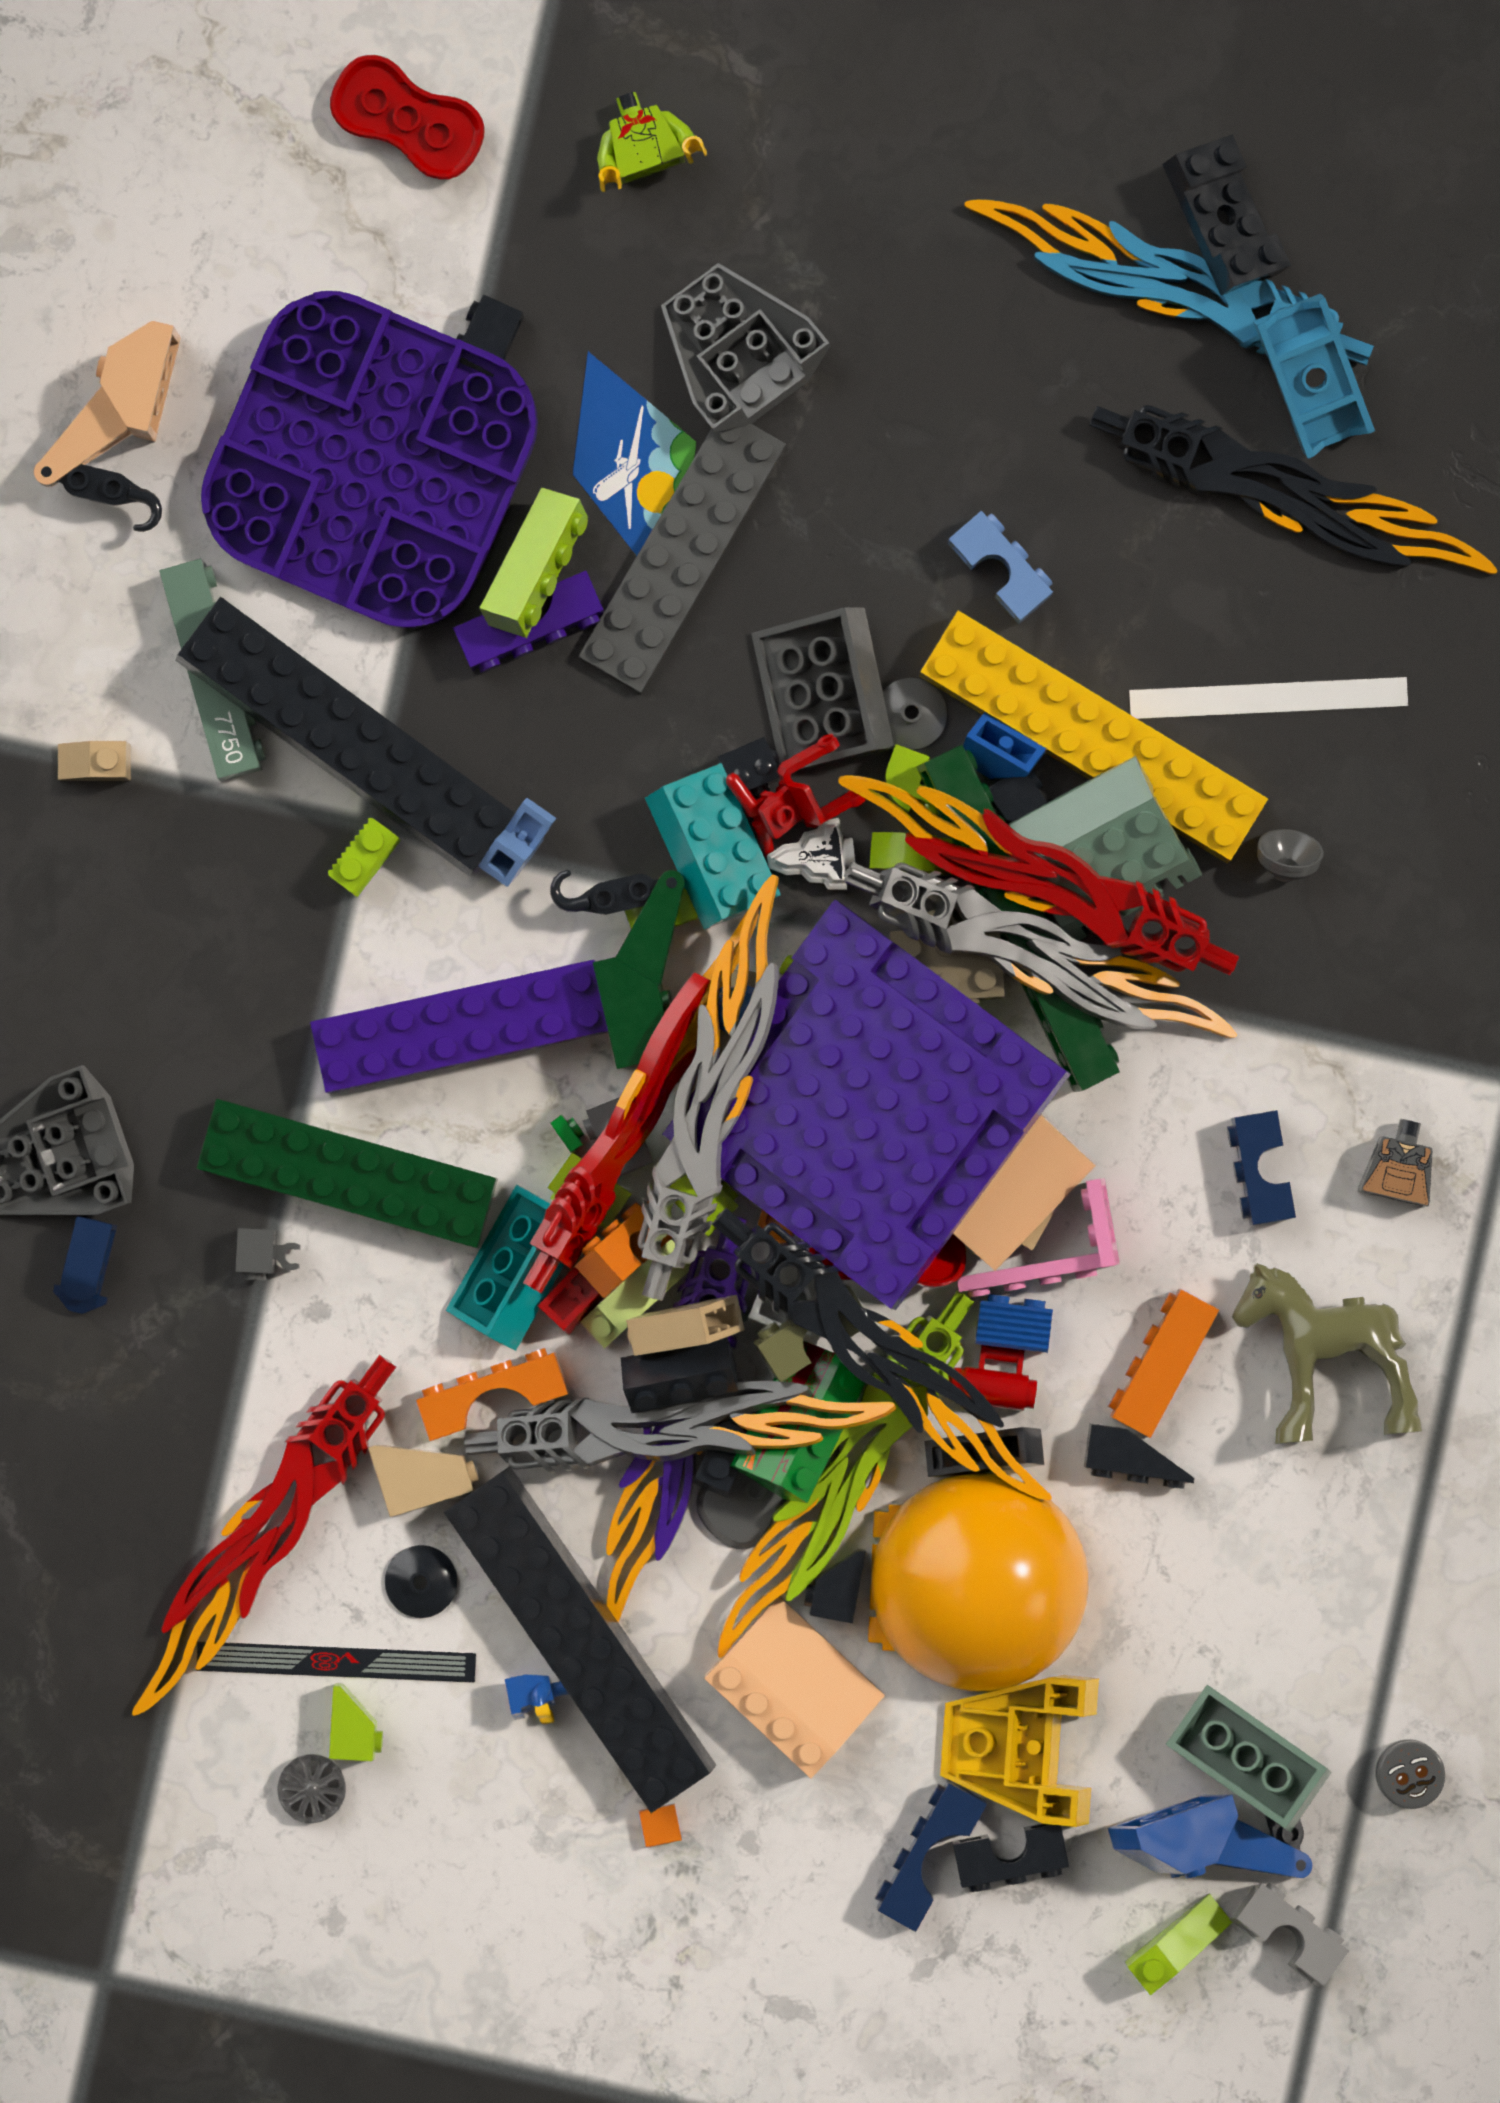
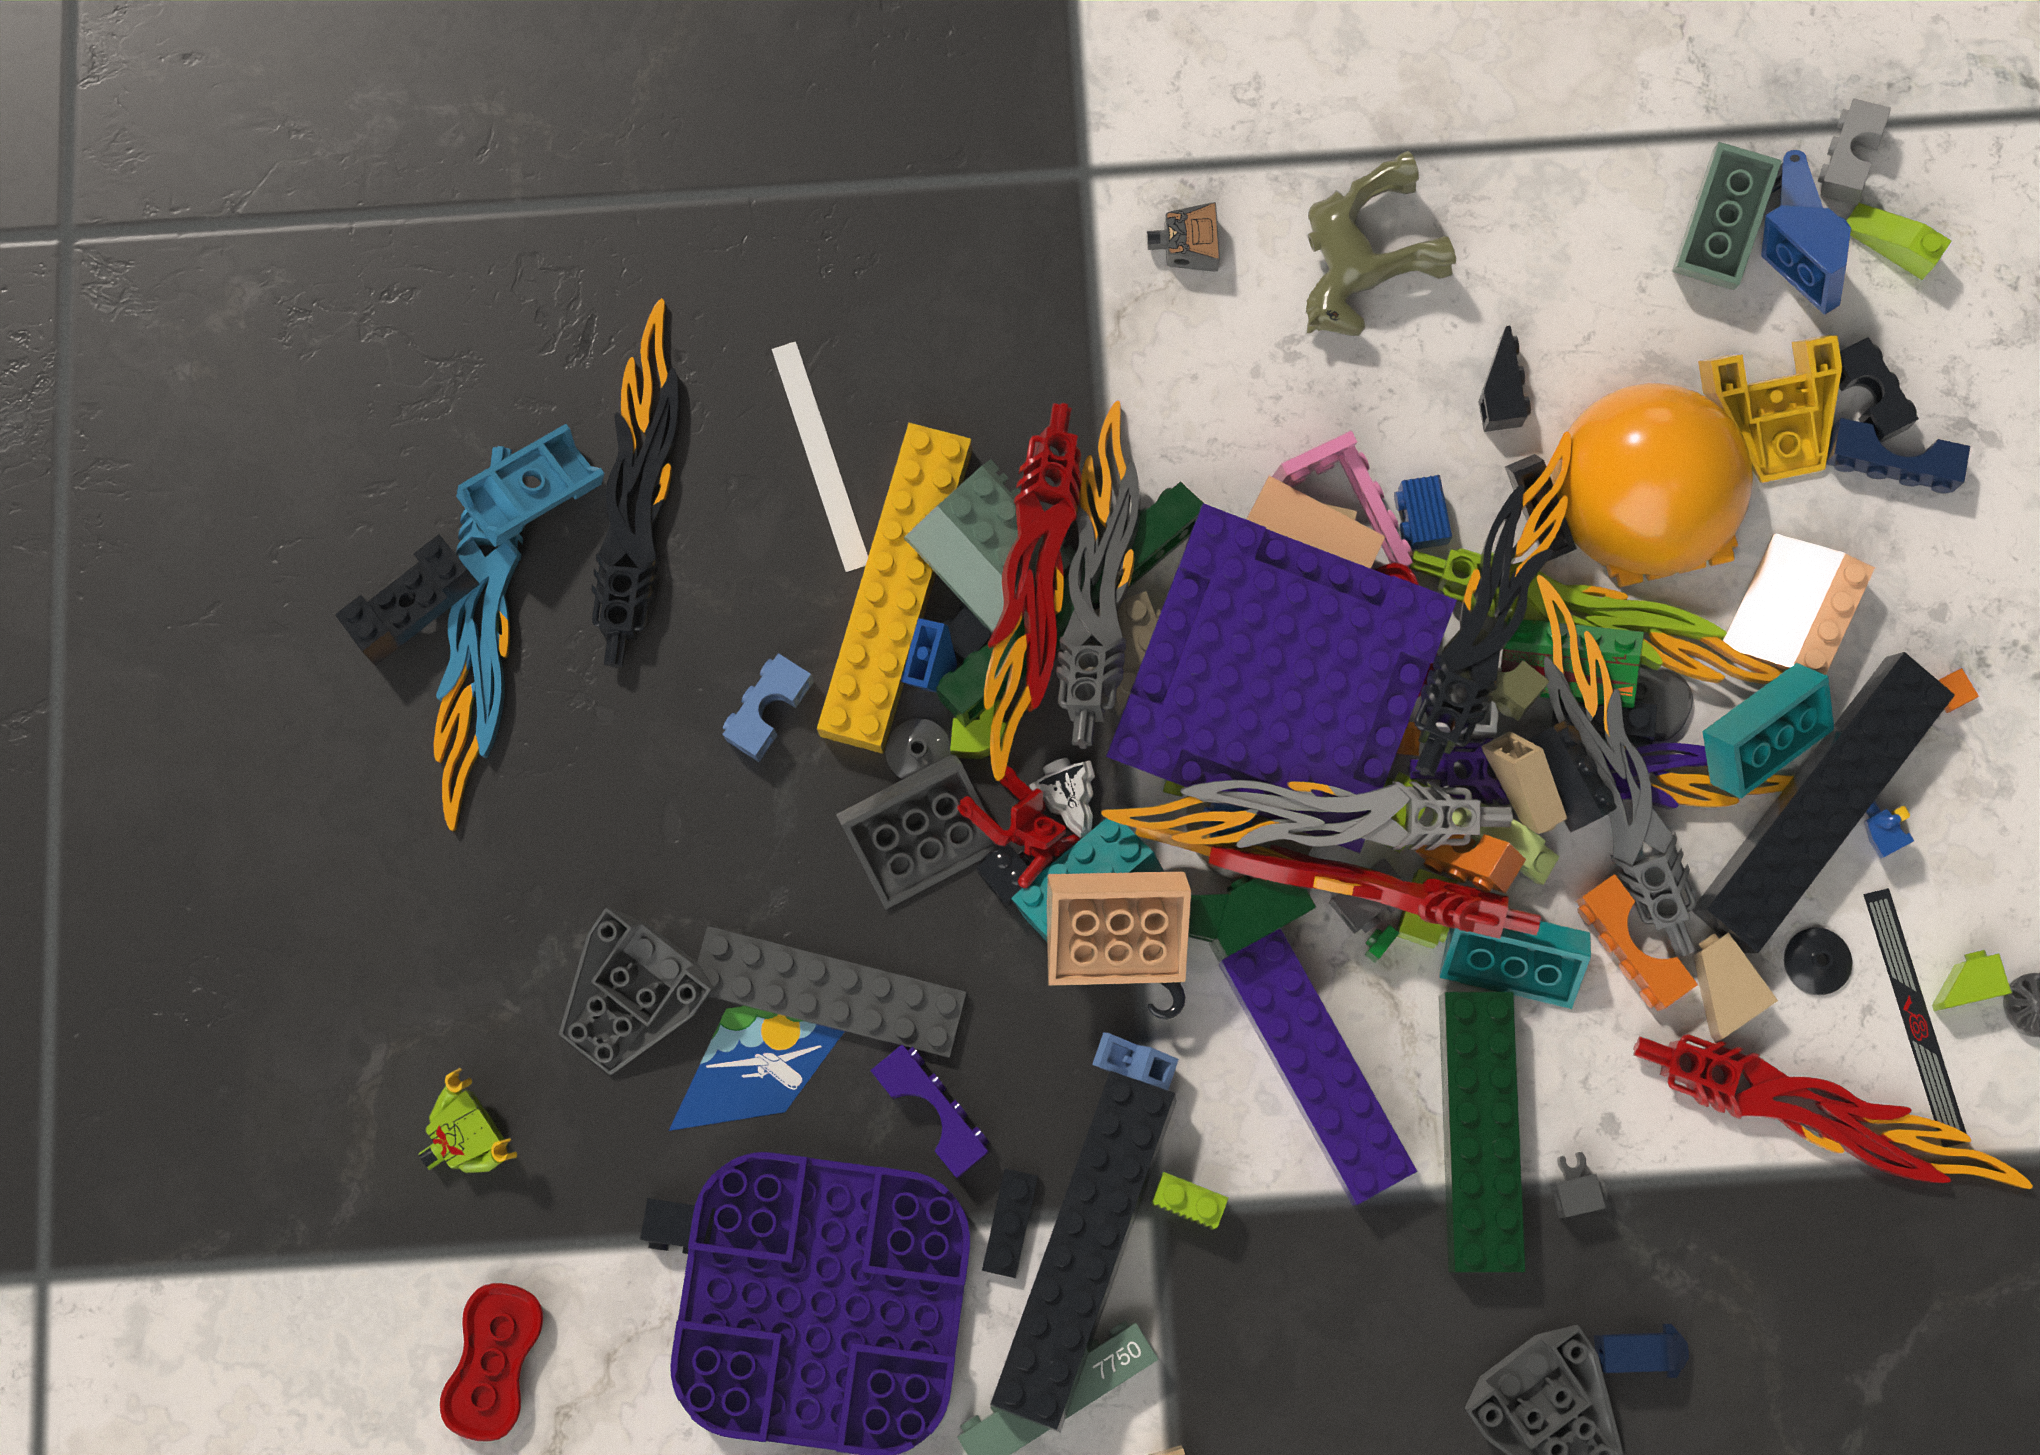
camera: 105 degrees left, 10 degrees down
lime brick [479,487,588,638] -> none
red hinge [538,1256,604,1335] -> none
black slope [804,1548,866,1624] -> none
lime brick [869,832,953,876] -> none
red piece [948,1345,1037,1411] -> none
orange brick [1108,1289,1219,1438] -> none
dark blue arch [1227,1110,1296,1225] -> none
dark grey piece [1257,829,1324,883] -> none
dark grey head [1375,1739,1445,1809] -> none
none -> black plate [982,1168,1038,1278]
none -> light nougat slope [1047,872,1191,985]
none -> teal brick [1702,663,1834,798]

